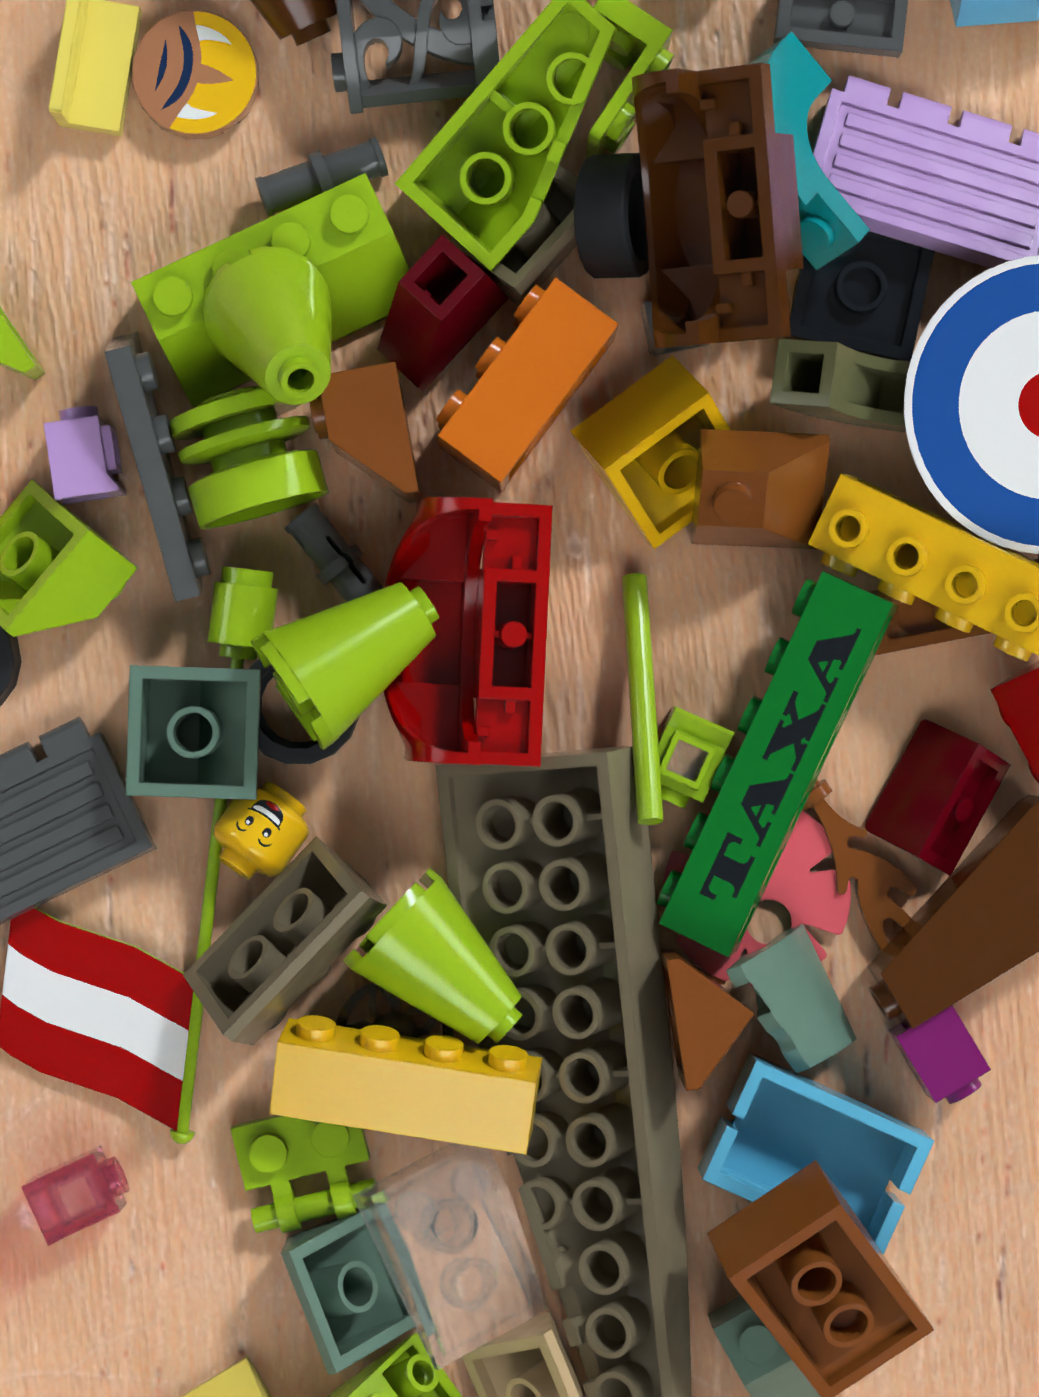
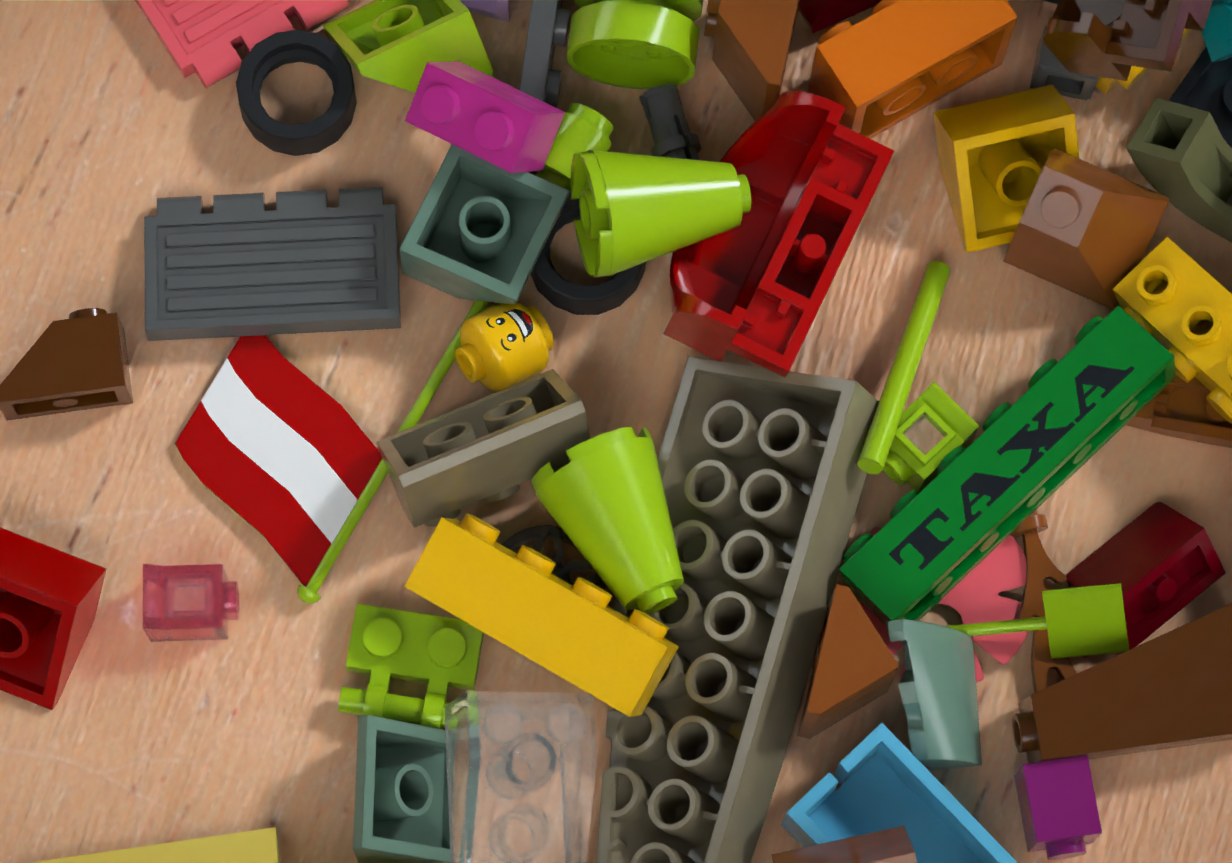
camera: 20 degrees right, 15 degrees down
none -> dark pink brick [405,61,565,173]
none -> lime piece [945,583,1129,659]

